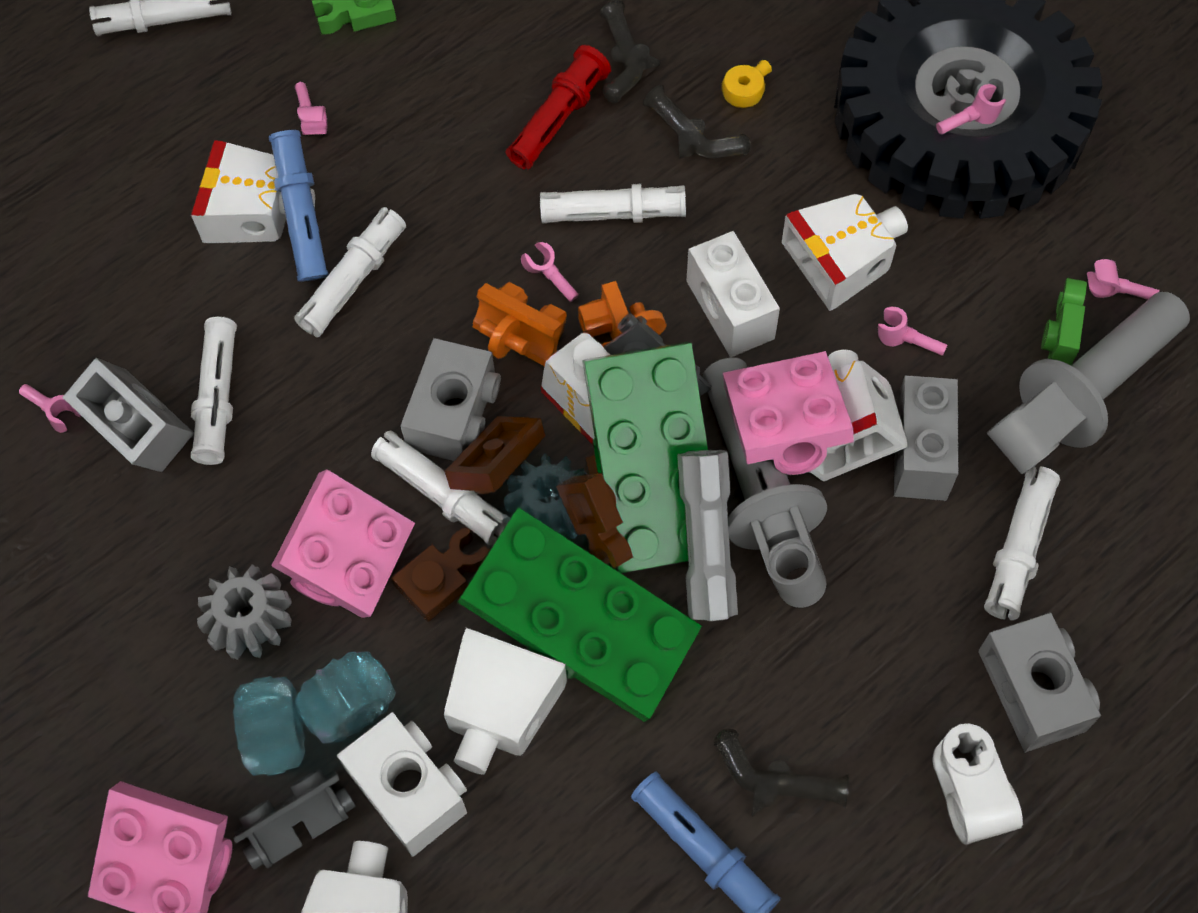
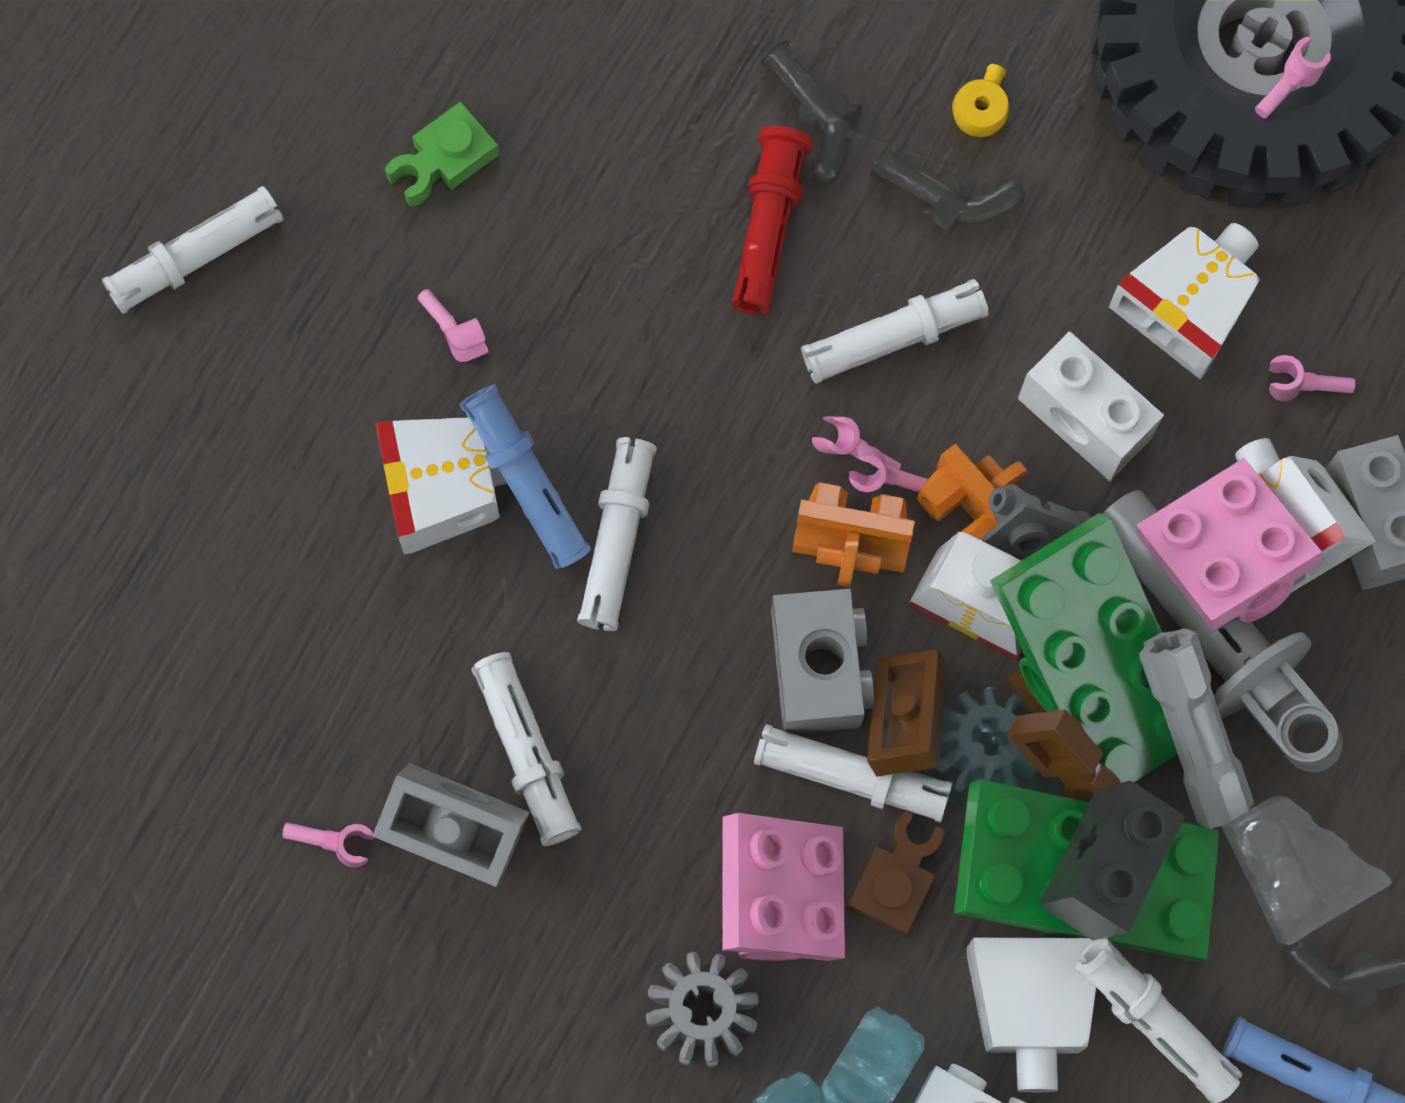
camera: 25 degrees left, 10 degrees up
none -> bright pink hand [849,446,928,492]
none -> pearl dark grey brick [1038,780,1185,940]
none -> white pin [1075,938,1242,1103]
none -> clear wing [1222,795,1392,945]

